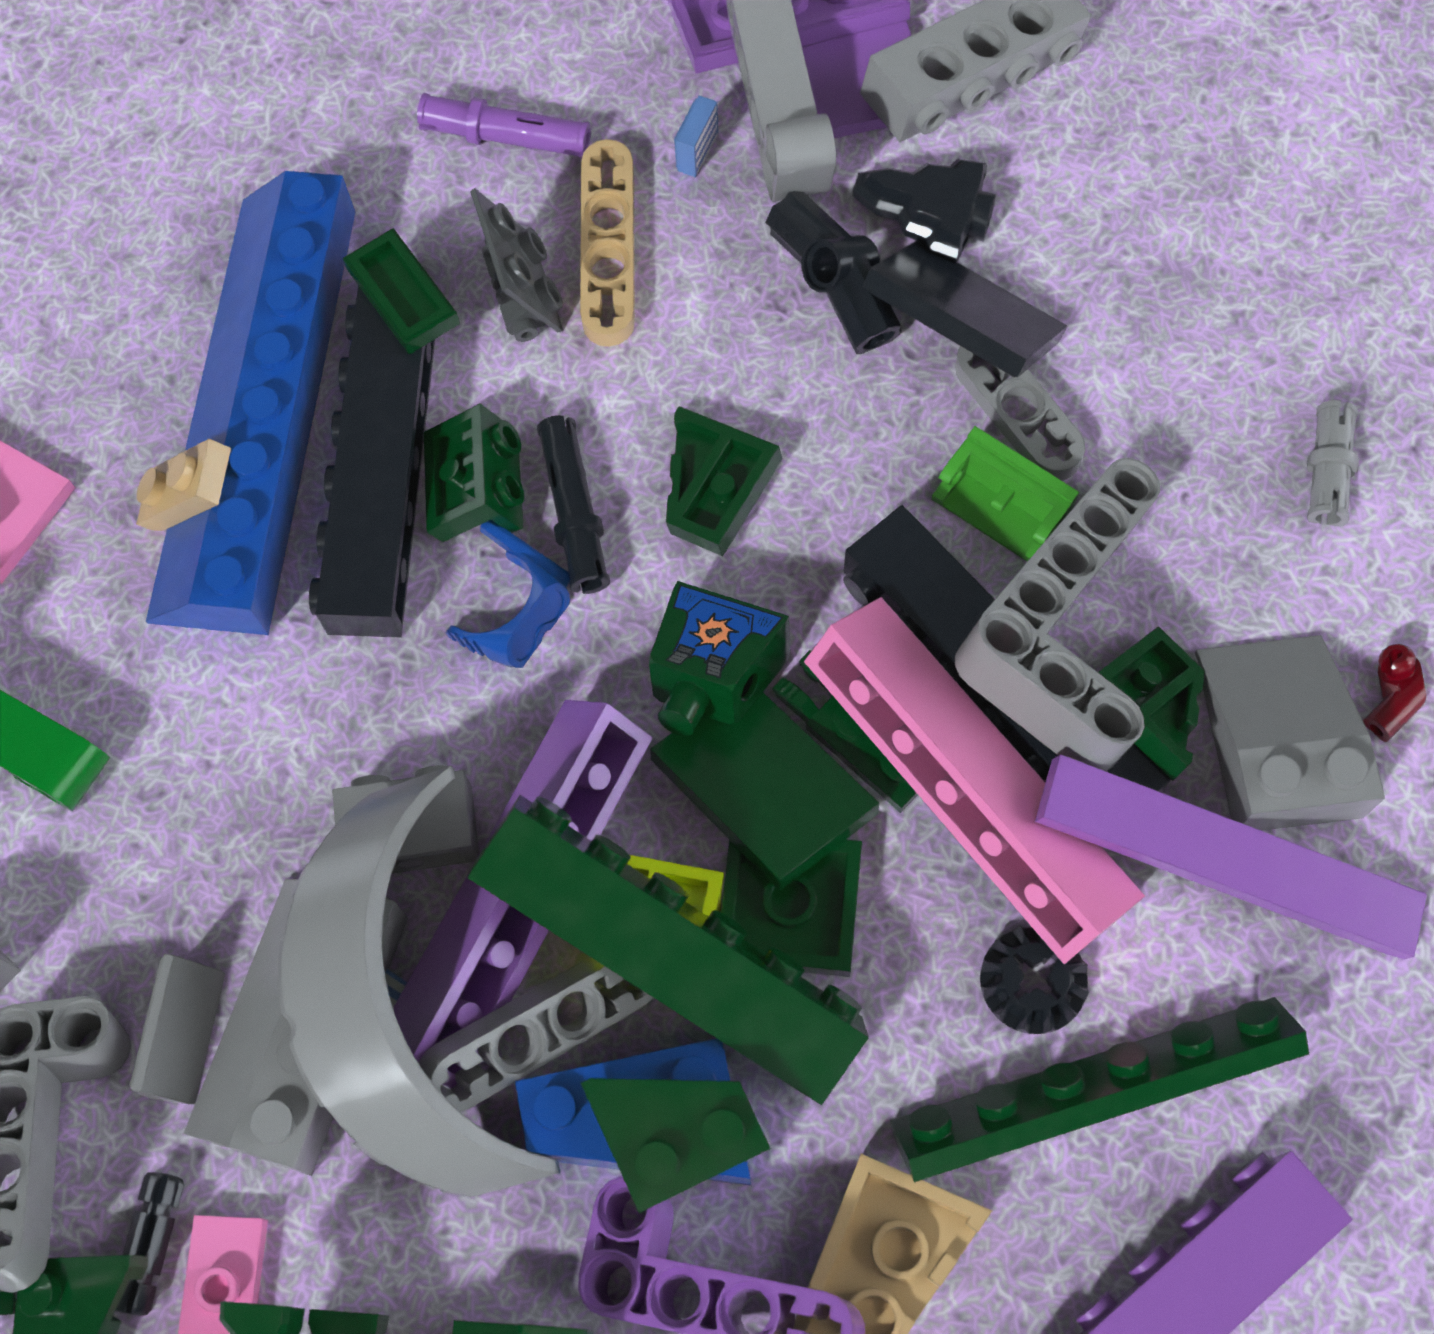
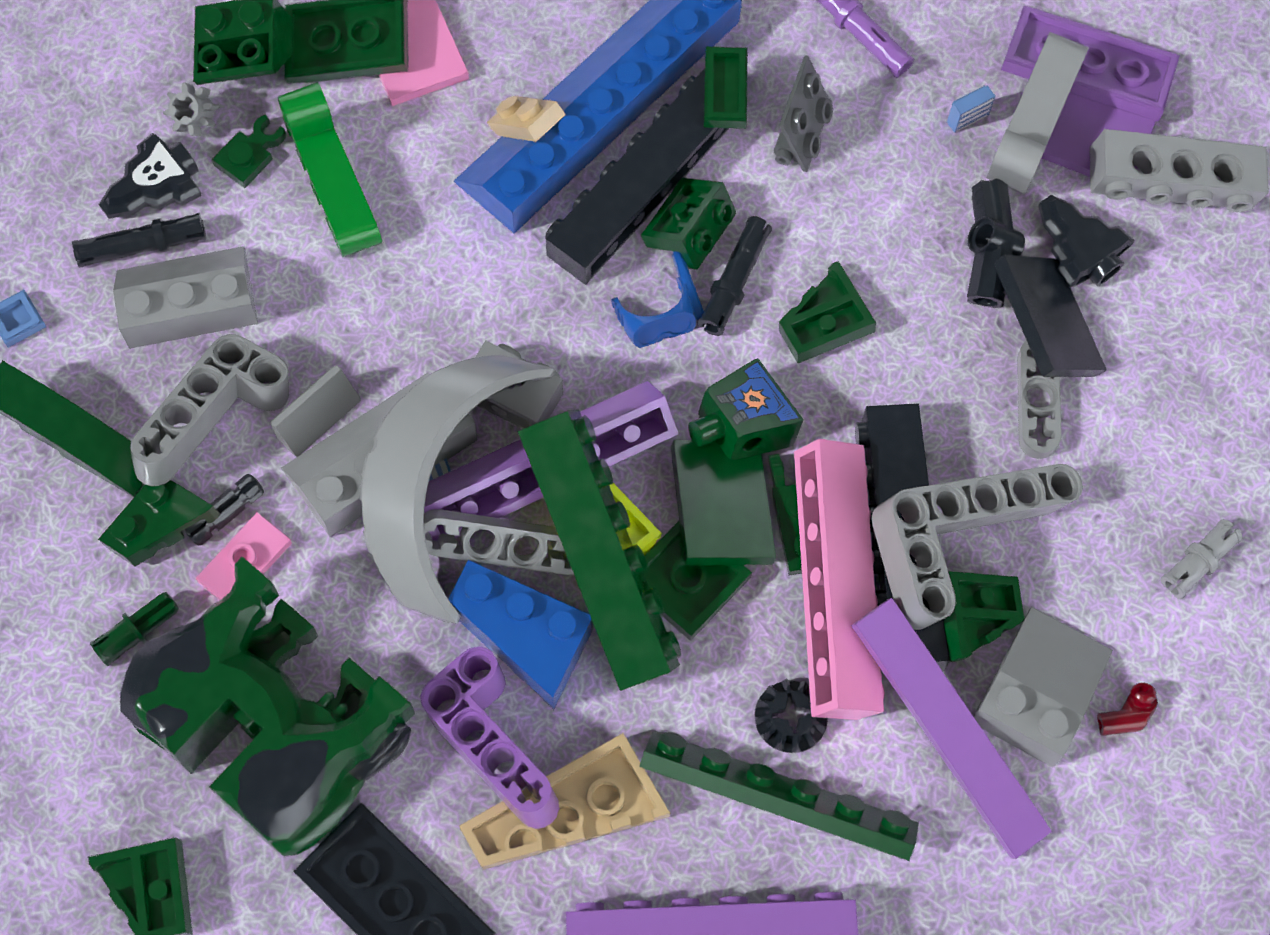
camera: 30 degrees right, 0 degrees up
tan beam [580,139,635,347] -> none
dark green wing [581,1077,771,1213] -> none
bright green hinge [931,426,1079,562] -> none

